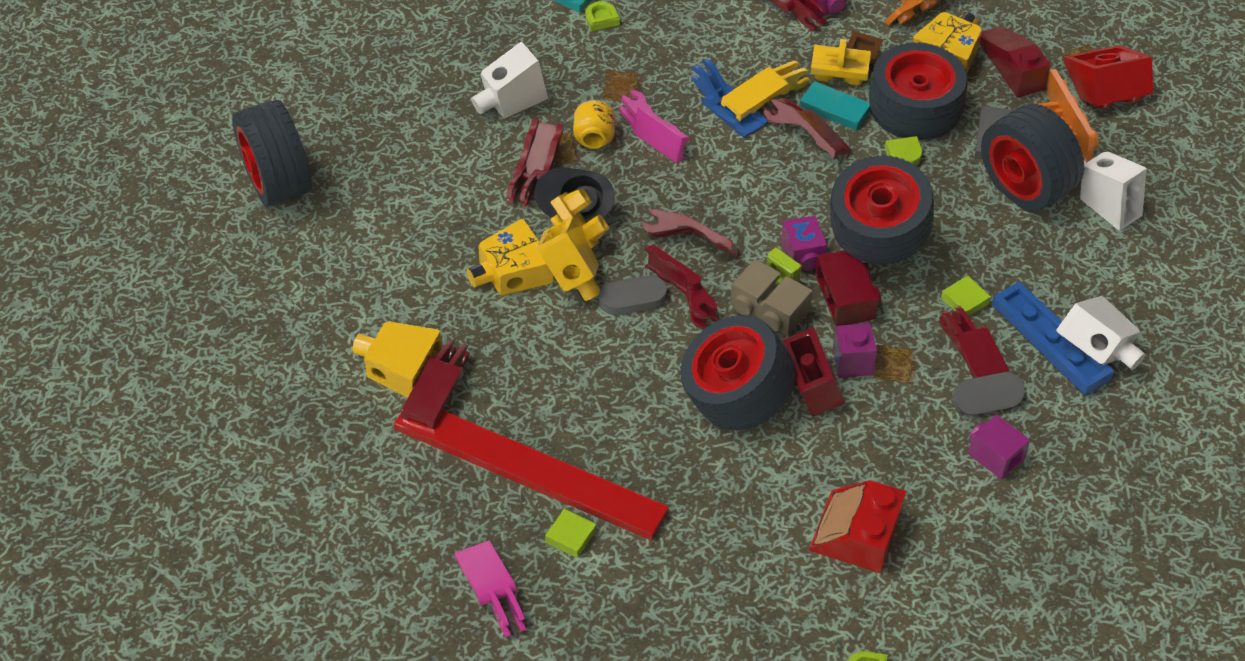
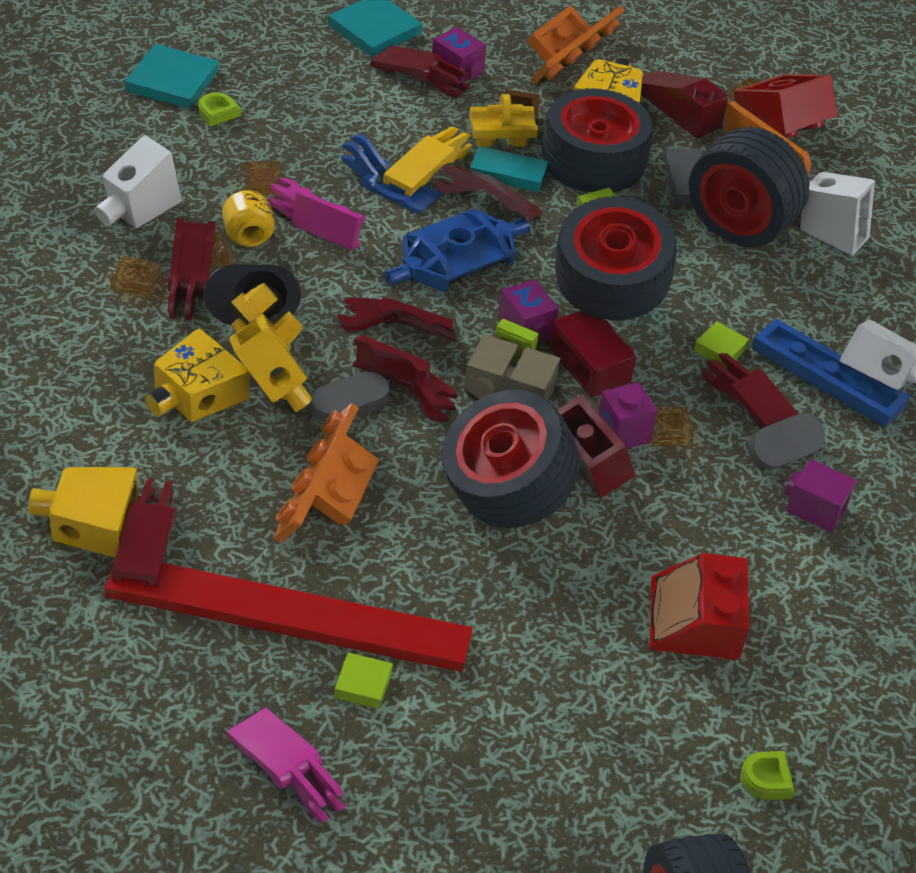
camera: 20 degrees left, 5 degrees down
none -> clear orange tile [109,255,161,298]
none -> orange bracket [273,403,380,543]
none -> blue plate [384,209,531,293]

